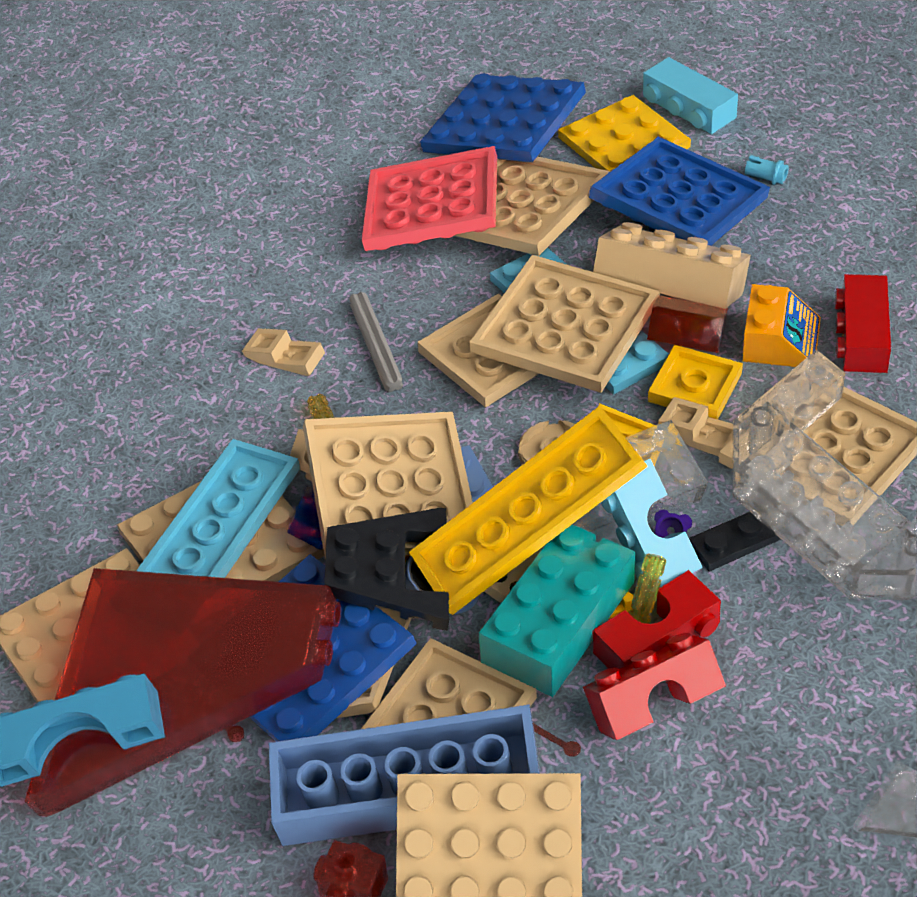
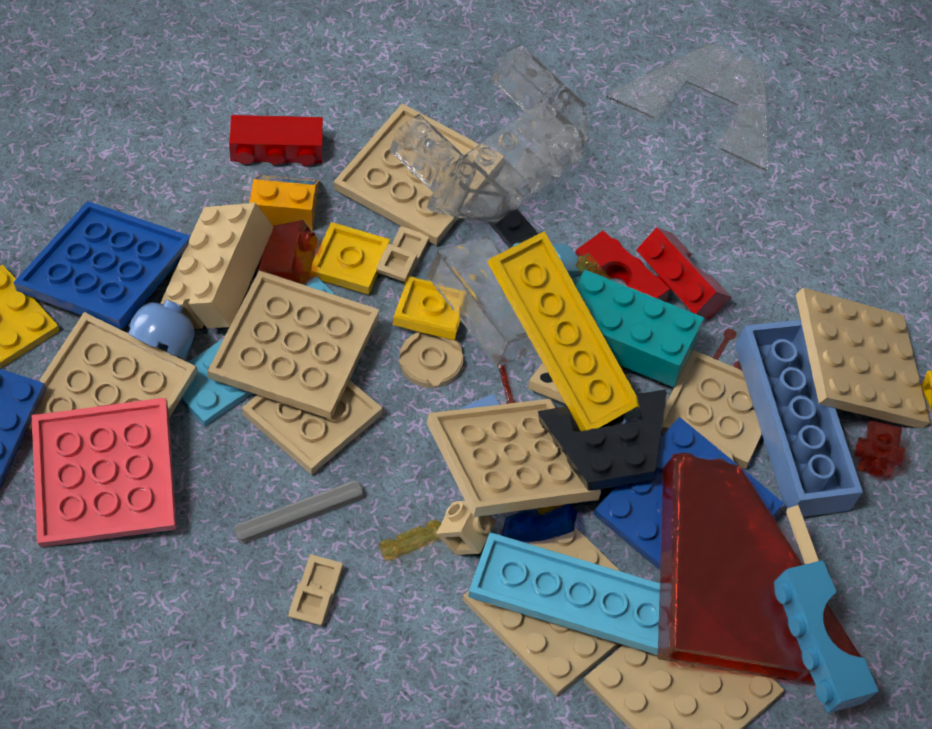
camera: 105 degrees left, 10 degrees up
medium azure pin [745,155,789,185] -> none
none -> medium blue cylinder [127,299,194,359]
none -> tan tile [786,505,819,564]

